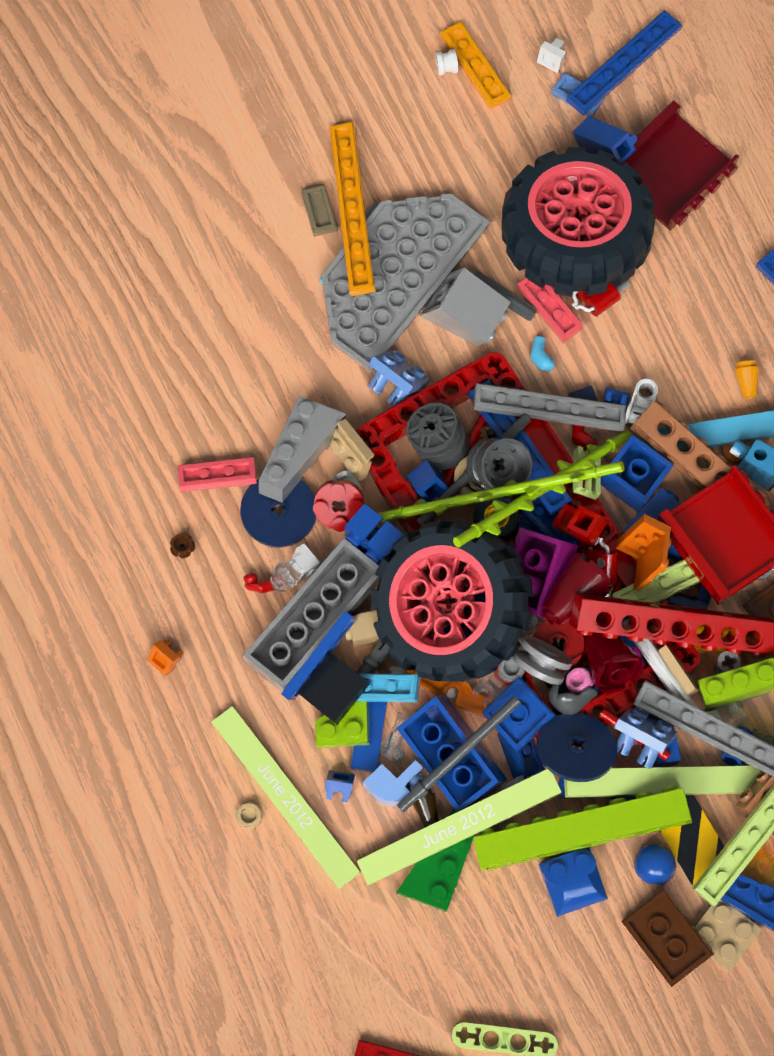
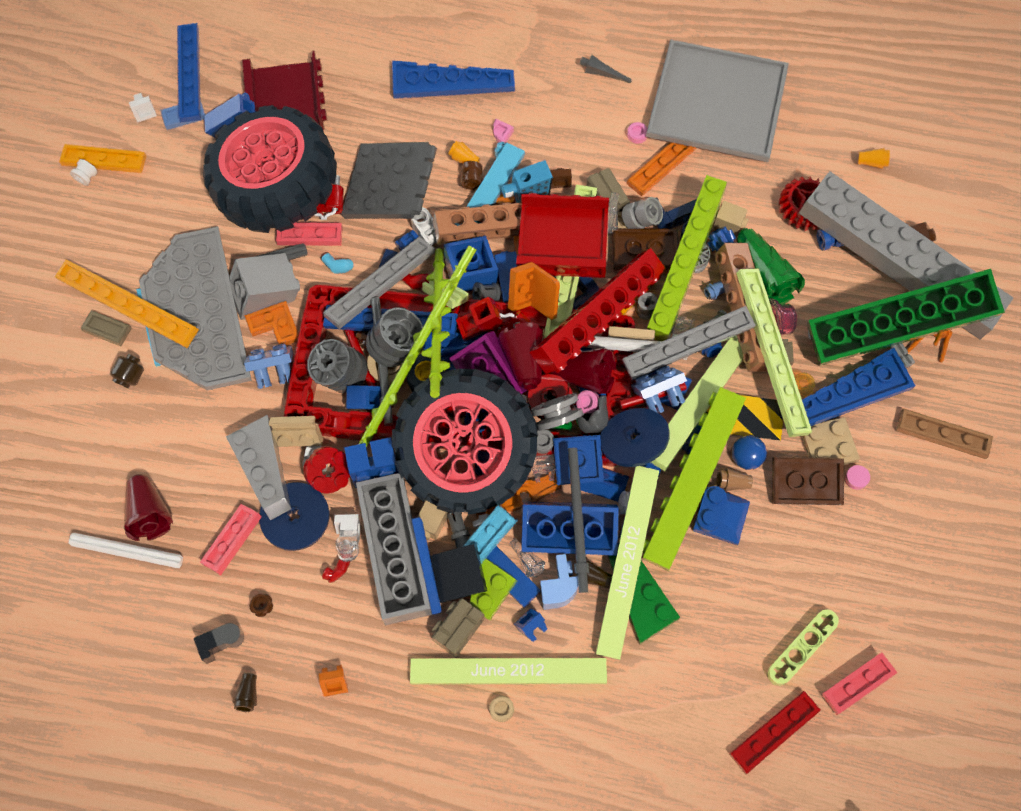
camera: 50 degrees left, 5 degrees down
none -> white axle [69,533,183,568]
none -> dark brown head [110,354,144,388]
none -> dark red cone [124,474,173,541]
none -> leg [193,623,244,664]
none -> dark brown cone [232,673,257,712]
none -> orange tile [244,301,299,345]
none -> dark grey hinge [341,142,437,219]
none -> dark tan brick [431,598,485,658]
none -> reddish brown wheel [461,161,483,190]
none -> dark grey bush [472,282,501,302]
none -> medium nougat cone [716,468,753,491]
none -> bright pink tile [845,465,870,490]

